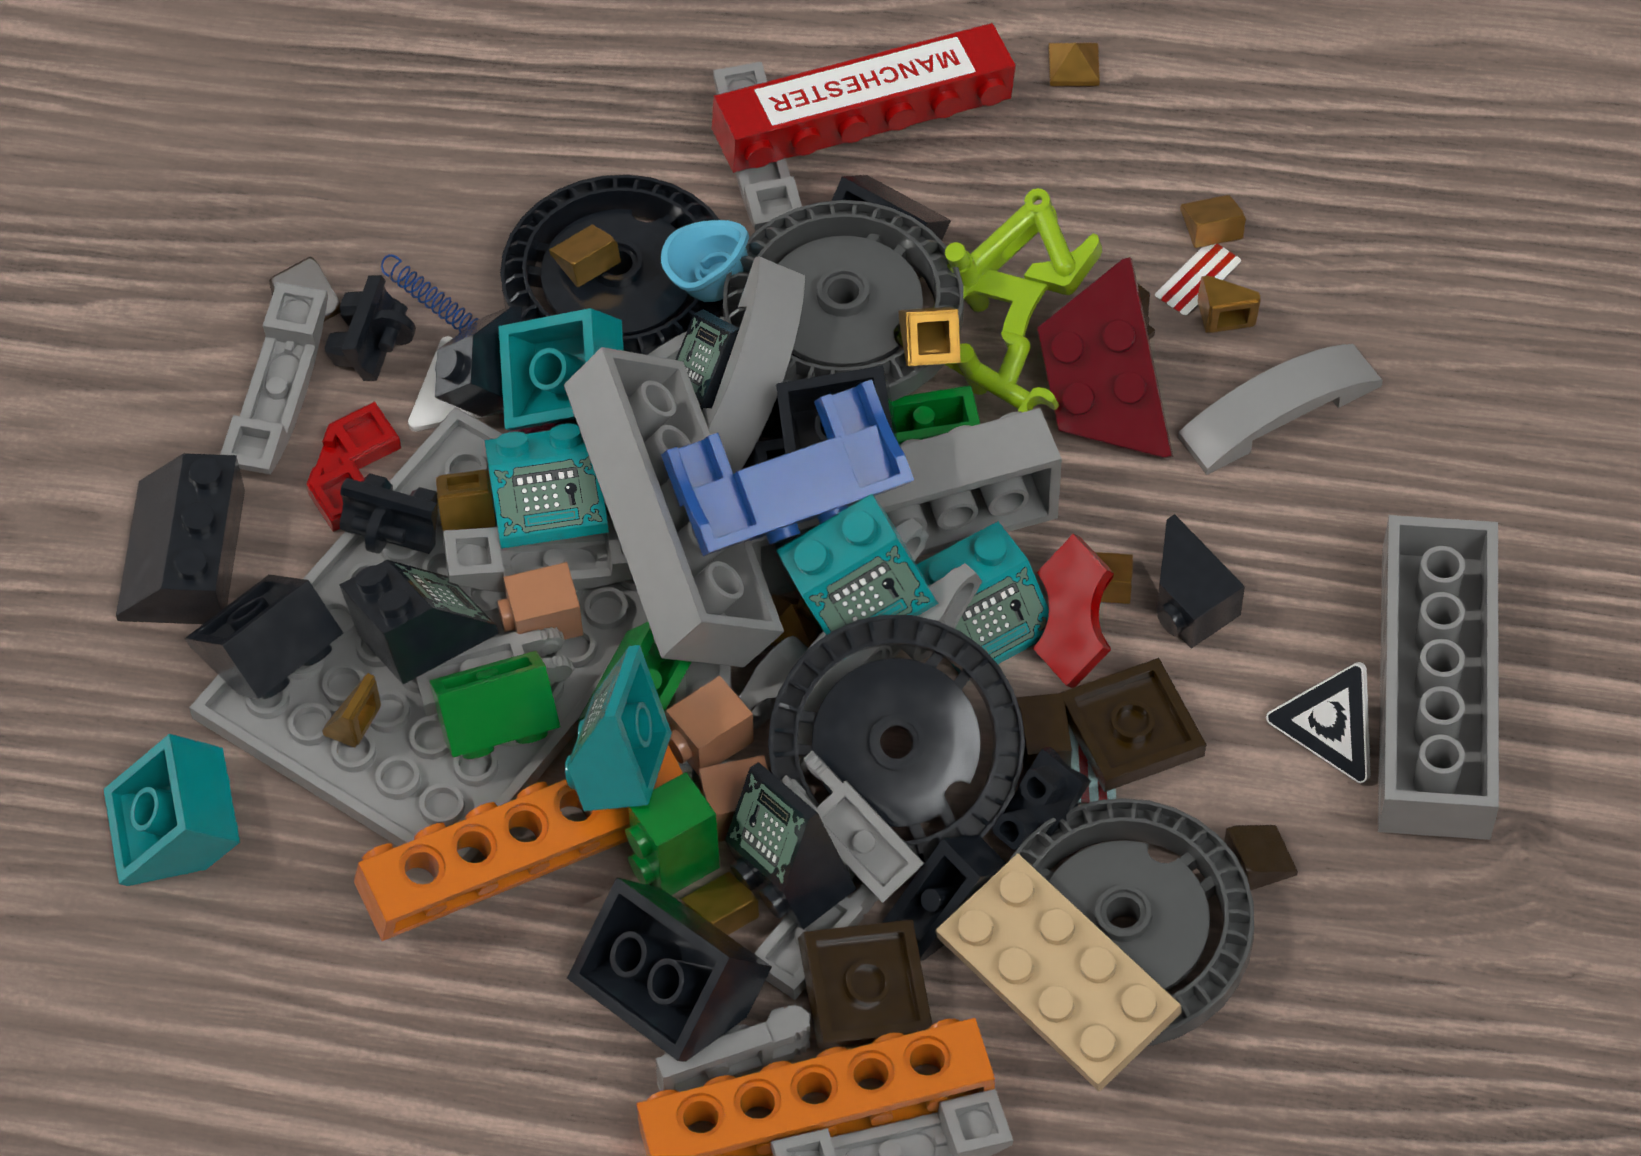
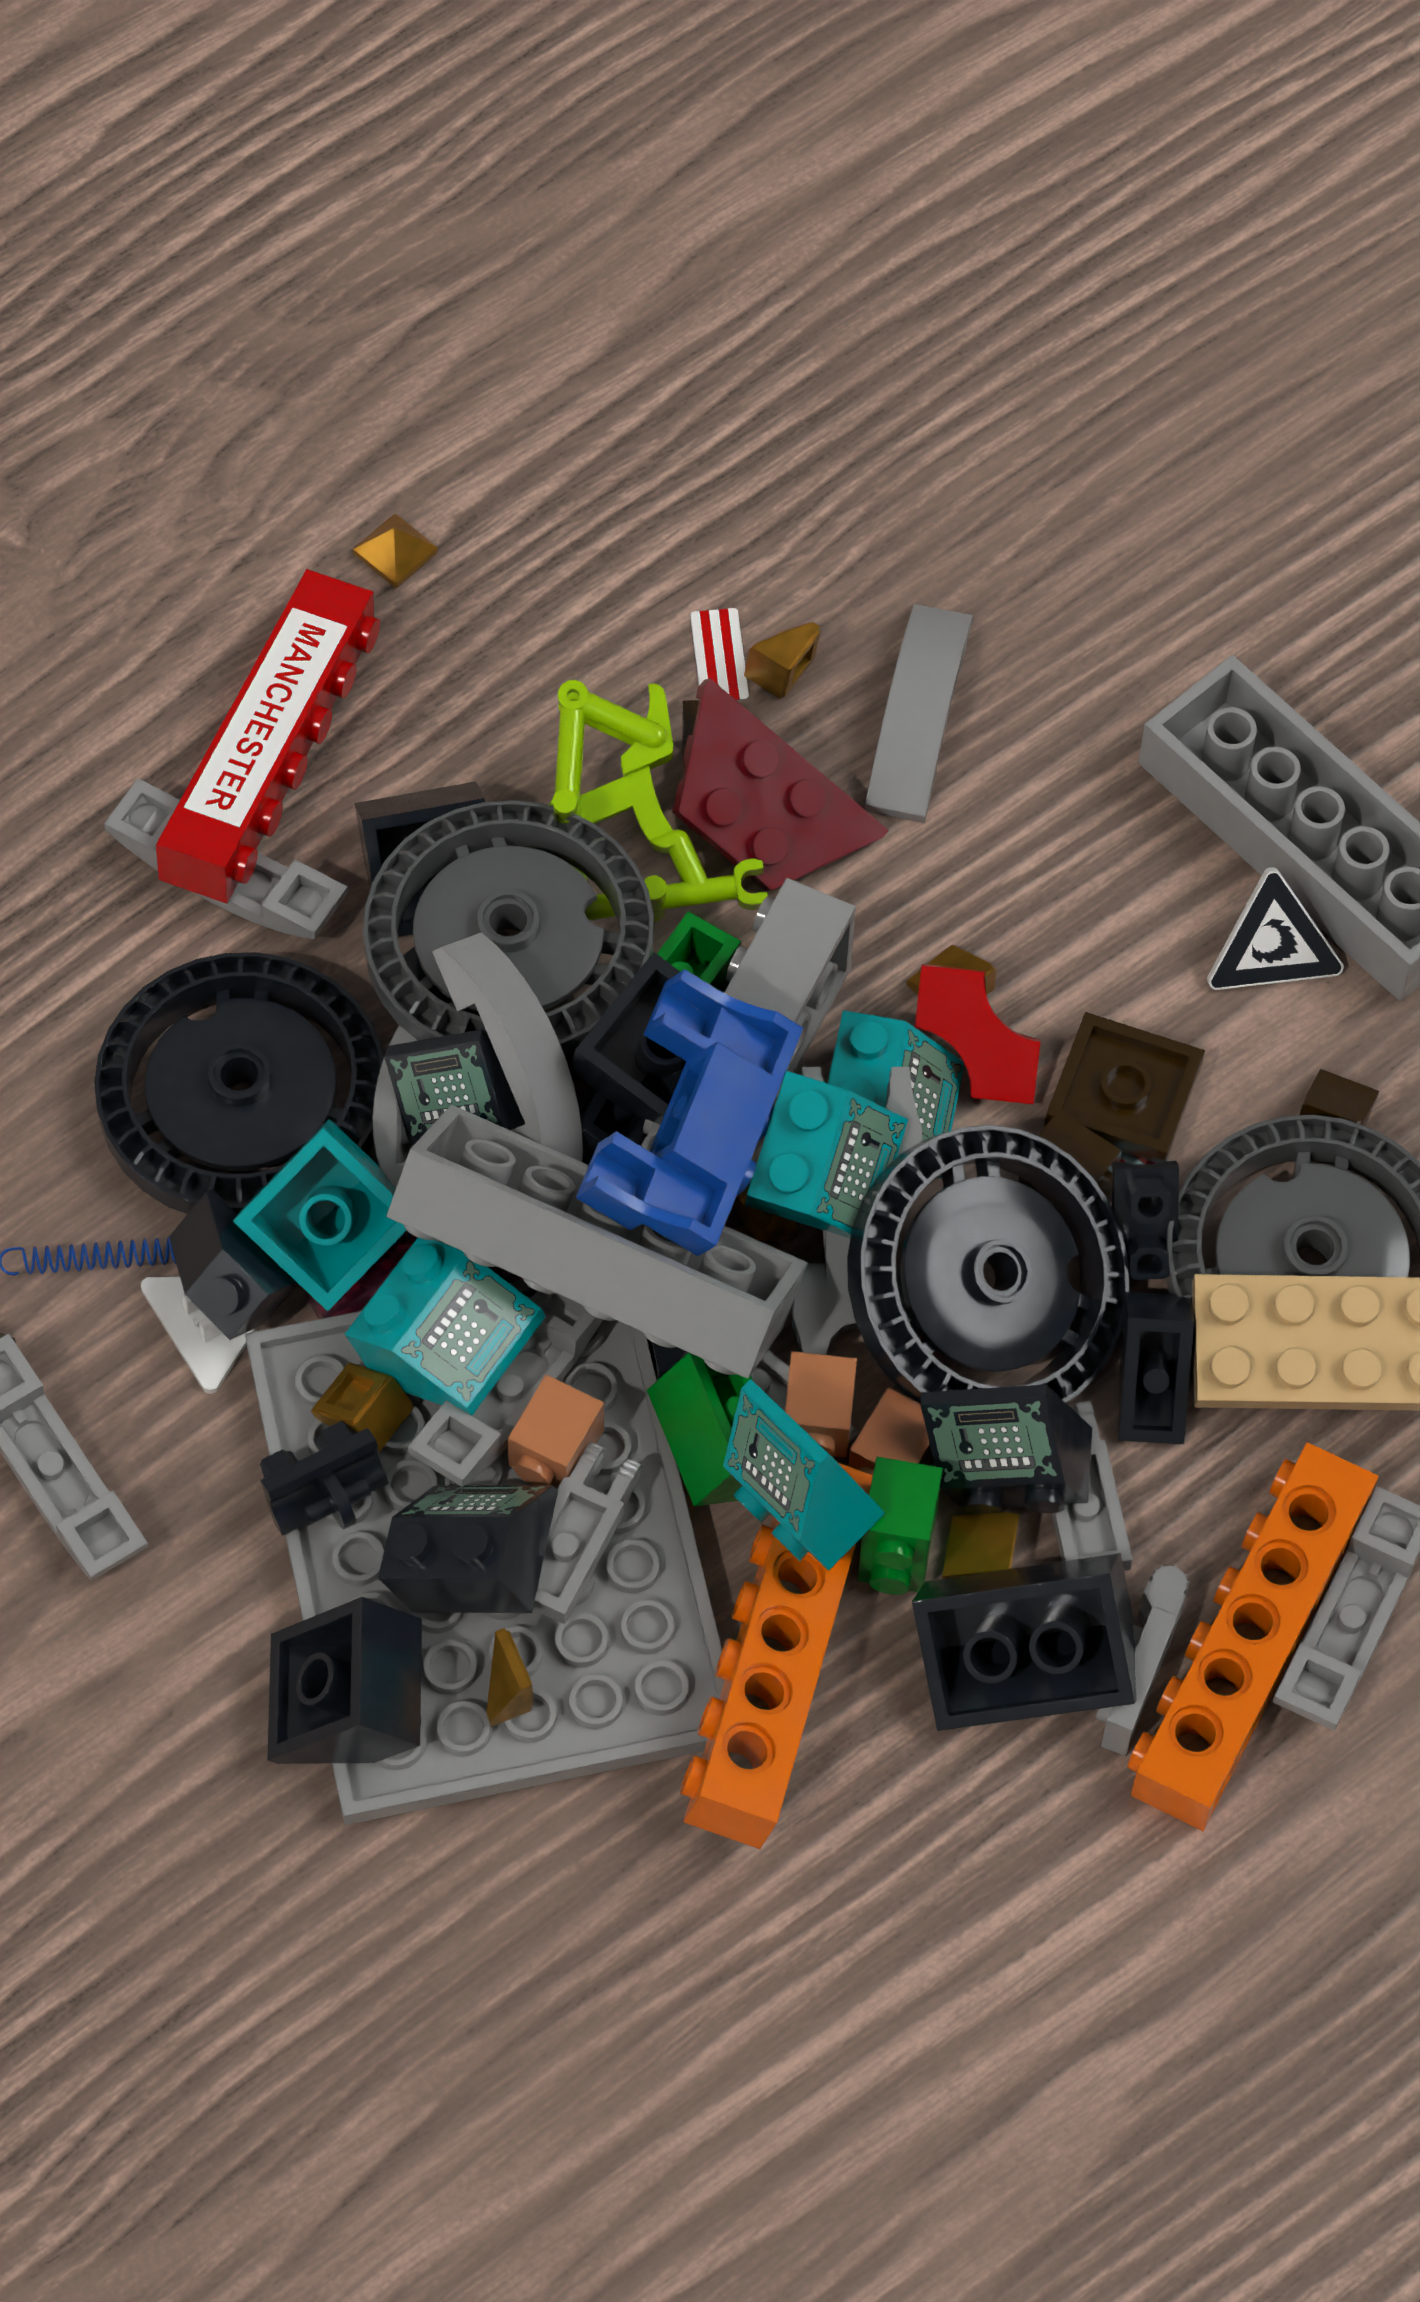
camera: 50 degrees left, 5 degrees up
teal slope [103,734,240,886] -> none
black slope [116,453,245,624] -> none
red tile [306,401,401,532] -> none
black hips [324,275,416,381] -> none
green brick [429,651,561,759] -> none
pearl gold slope [549,224,621,287] -> none
medium azure helmet [661,220,749,302] -> none
light grey hinge [780,751,924,903] -> none
dark brown plate [798,920,932,1049] -> none
pearl gold slope [899,307,961,366] -> none
black slope [1157,514,1245,649] -> none
pearl gold slope [1180,195,1246,248] -> none

